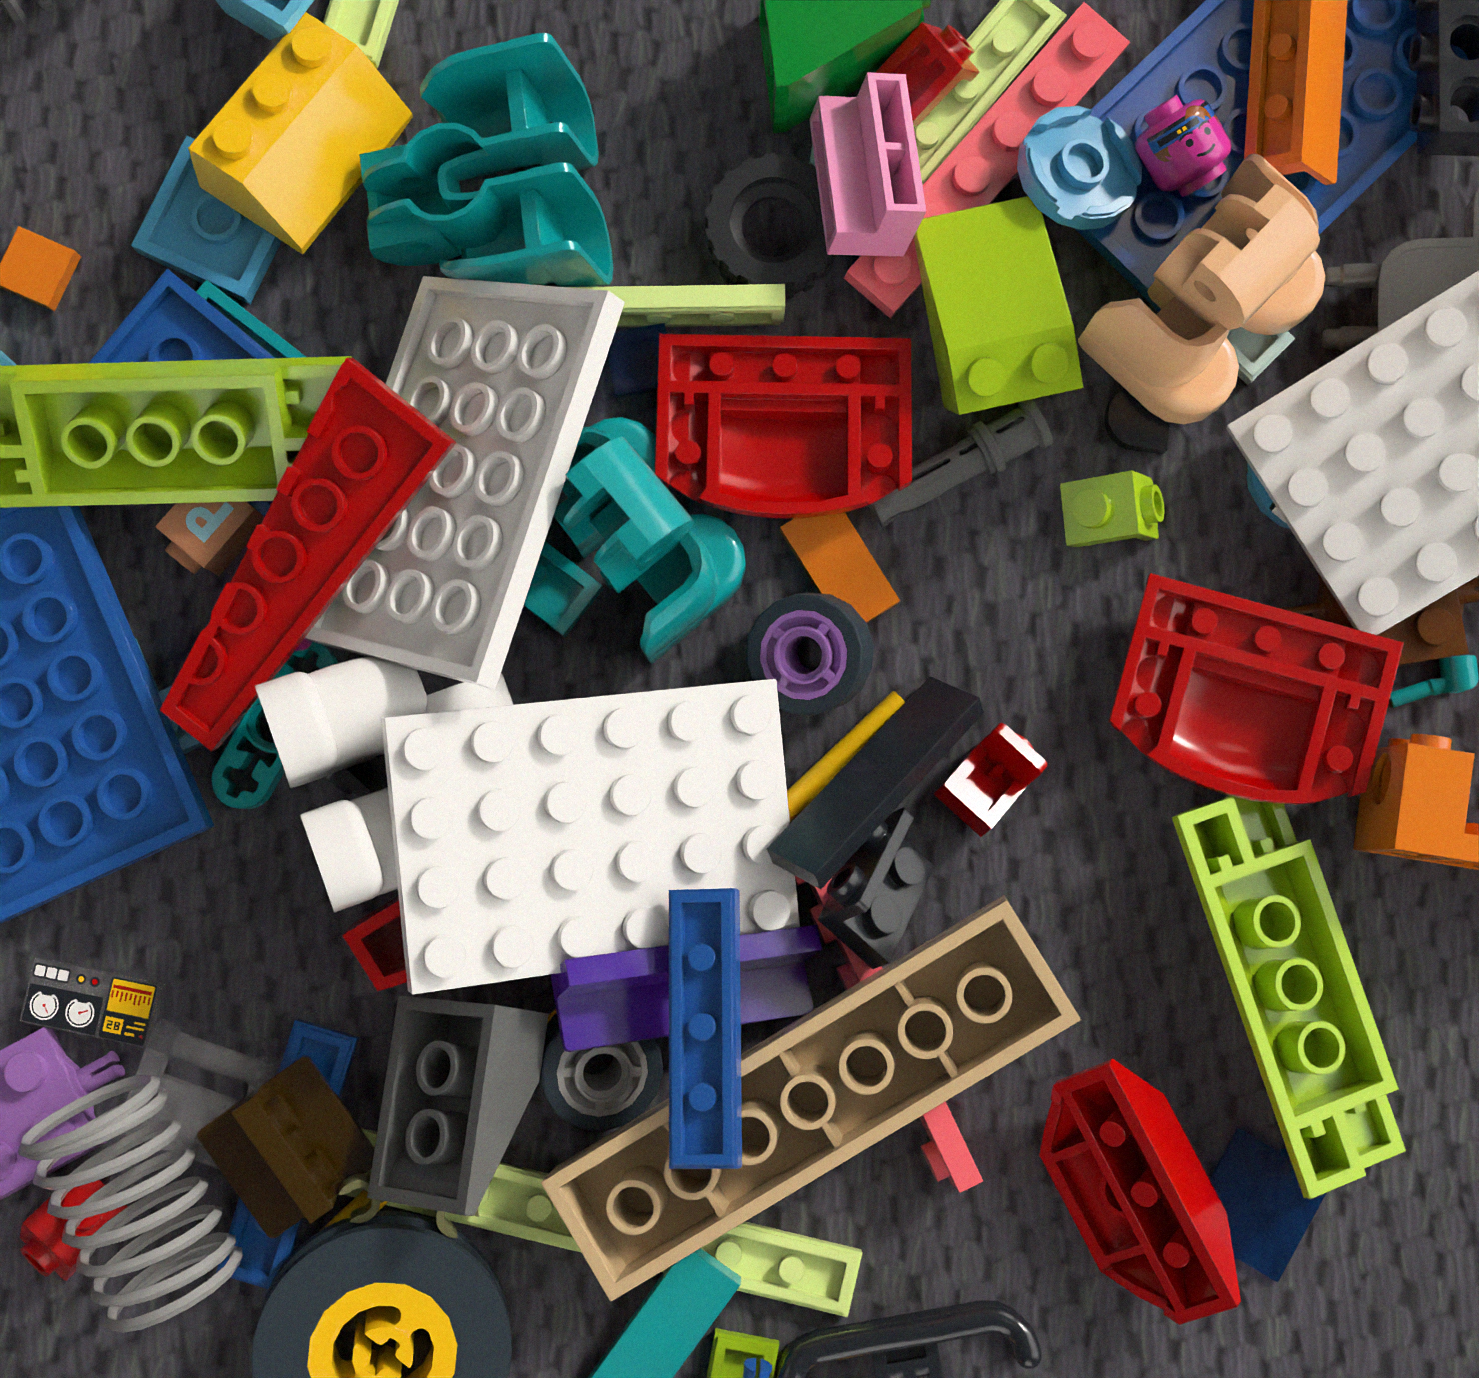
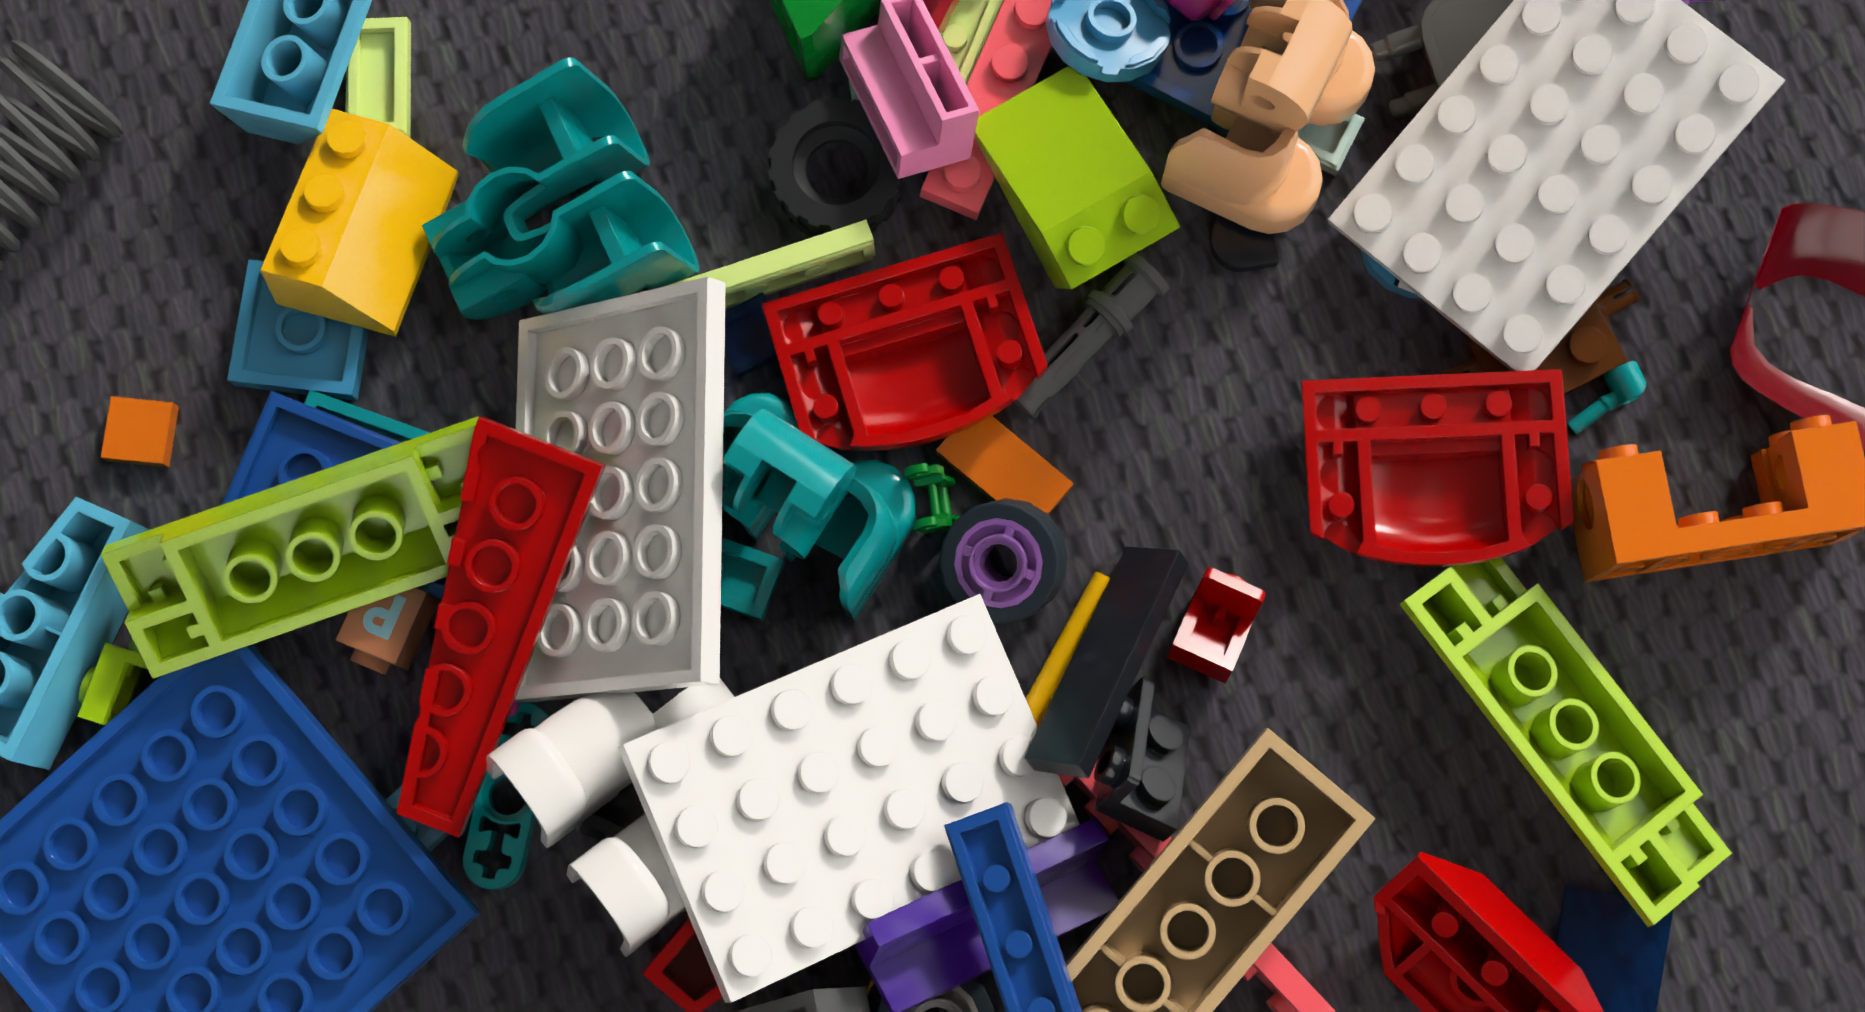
camera: 10 degrees left, 5 degrees down
lime bracket [1060,470,1164,547] -> none
none -> green piece [904,463,960,534]

